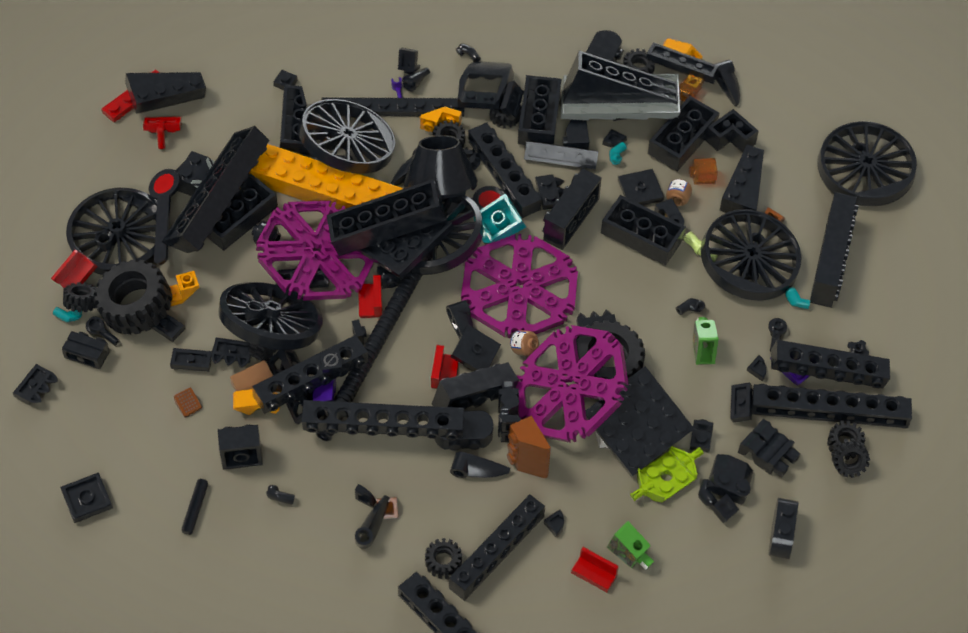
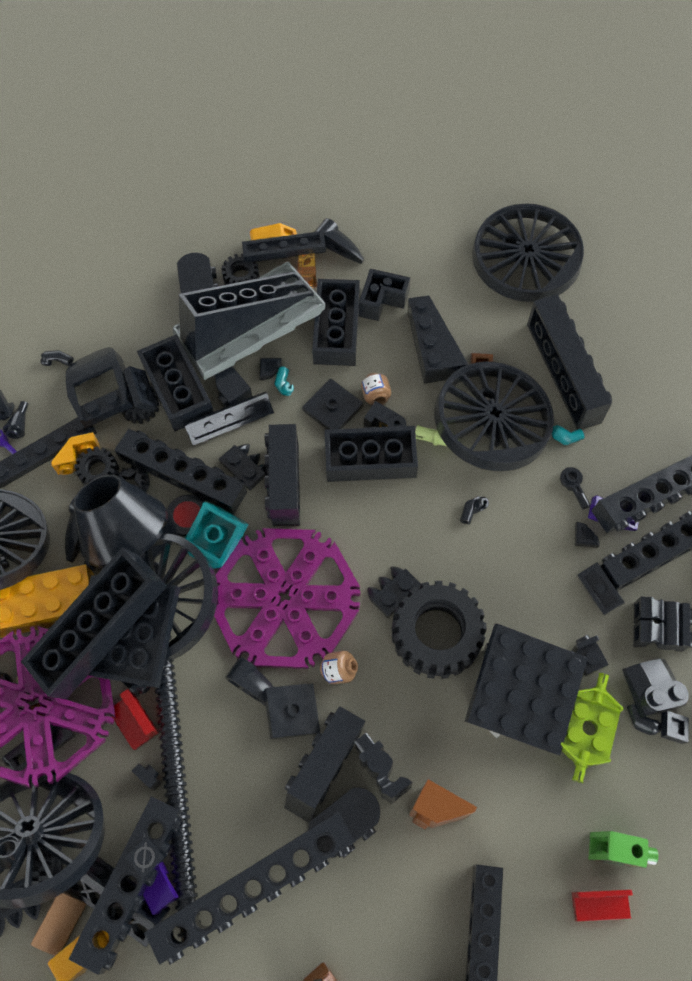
camera: 30 degrees left, 10 degrees up
red panel [431,345,459,389] -> none
black piece [450,452,510,478] -> none
magenta plate [516,325,629,443] -> none
black tile [544,509,564,537] -> none
clear orange brick [689,158,718,185] -> none
bright green torso [693,317,719,365] -> none
black plate [847,340,869,355] -> none

